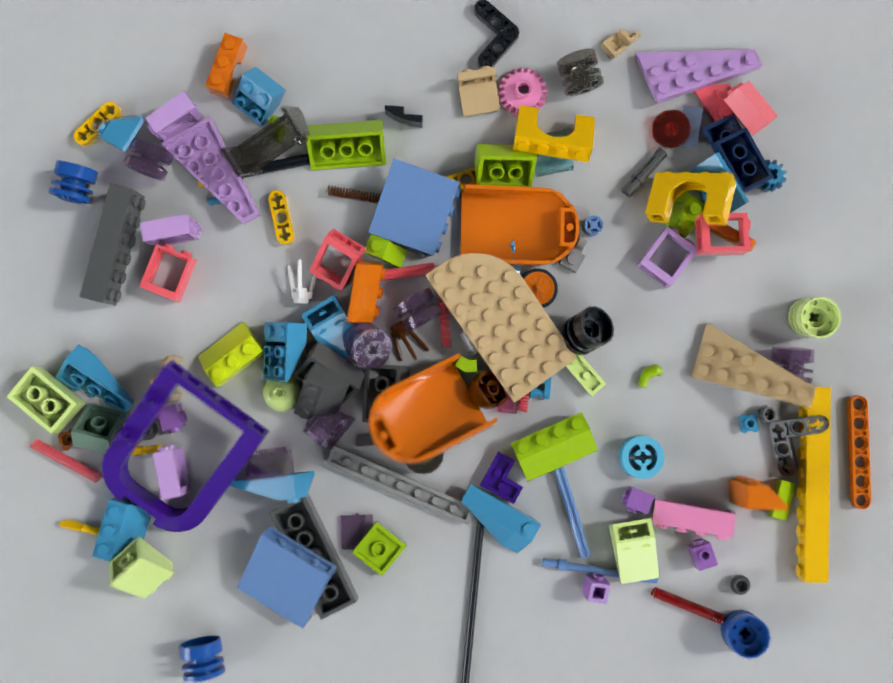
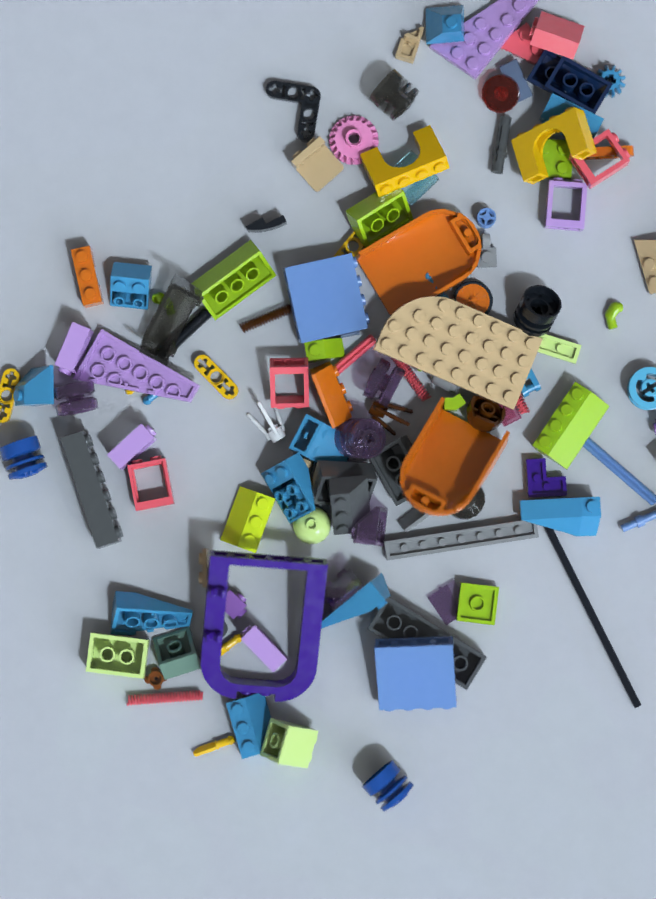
camera: 30 degrees left, 0 degrees up
none -> dark azure slope [426,5,465,44]

